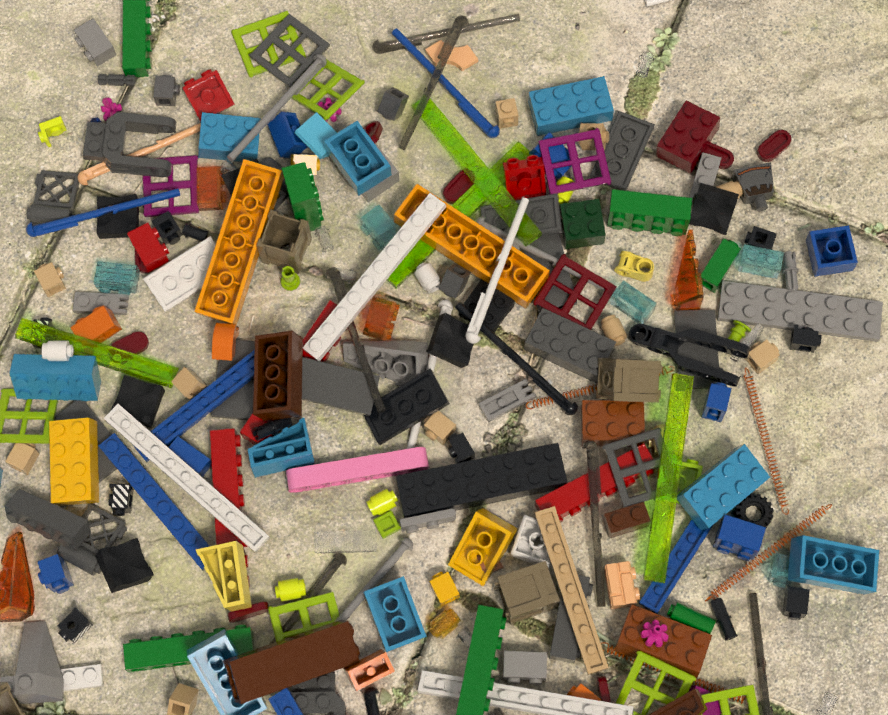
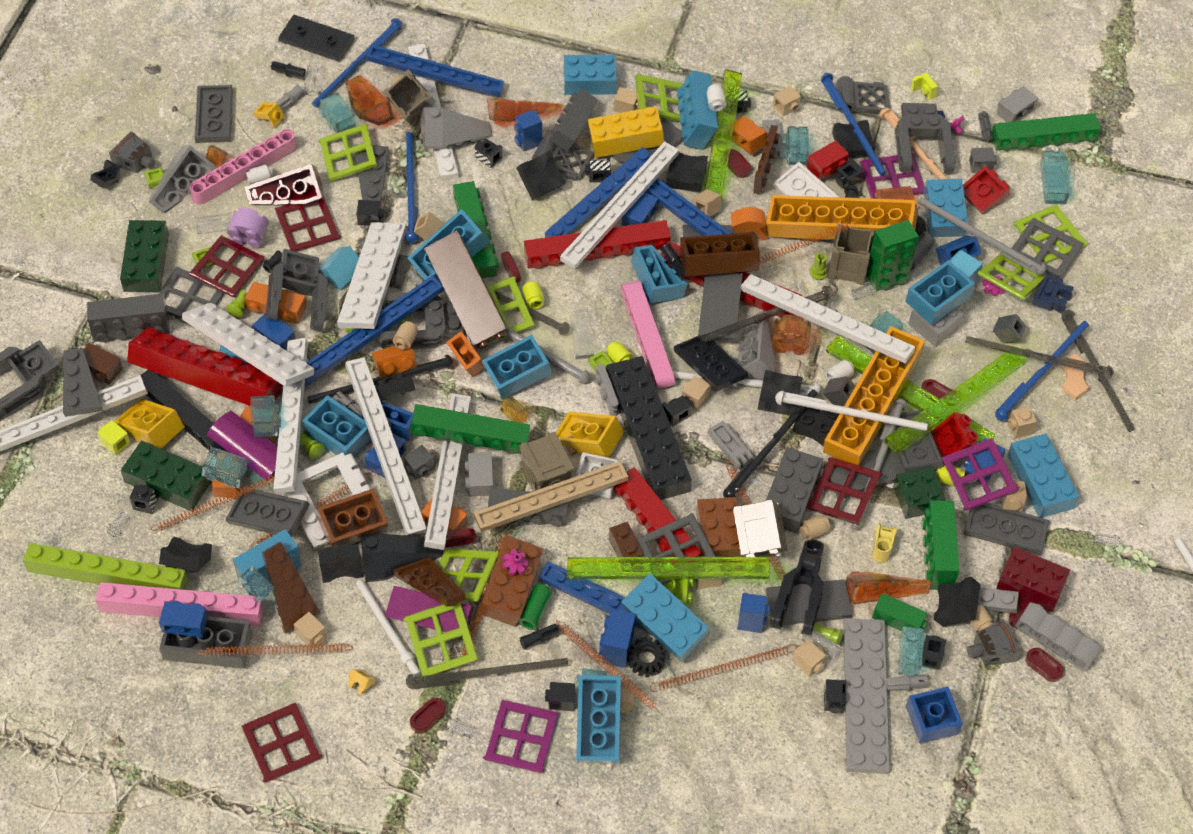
camera: 80 degrees right, 15 degrees down
light yellow wedge [196,541,252,612] -> none
brick [291,154,320,175] -> none
dark red tile [363,121,383,144] -> none
yellow brick [429,572,460,607] -> none
clear smoke bar [582,440,606,607] -> none
light nougat brick [604,561,640,610] -> none
clear light blue brick [610,280,657,324] -> none
none -> magenta window [483,700,558,773]
none -> reddish brown wing [753,125,780,195]
none -> orange piece [759,221,855,265]
none -> light grey brick [1015,602,1101,671]
none -> dark blue plate [1032,274,1074,314]
none -> clear light blue brick [1040,151,1072,204]

